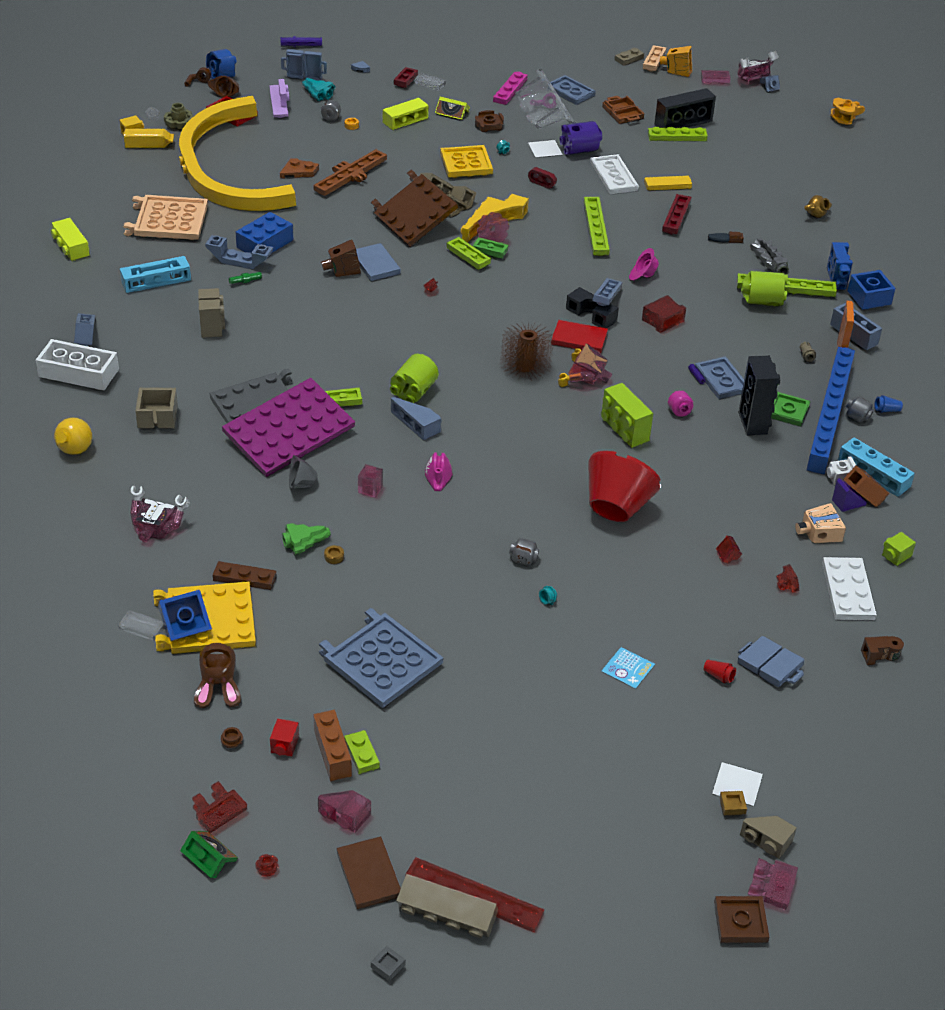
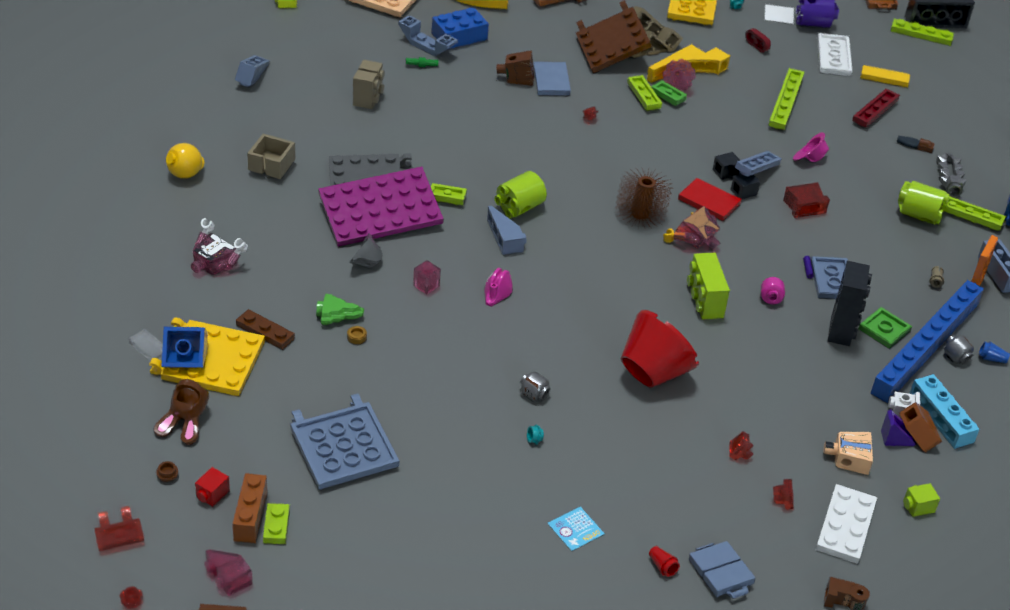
camera: 20 degrees right, 0 degrees up
white brick [36,339,119,390] -> none
medium azure brick [120,256,191,293] -> none
green panel [180,831,238,878] -> none

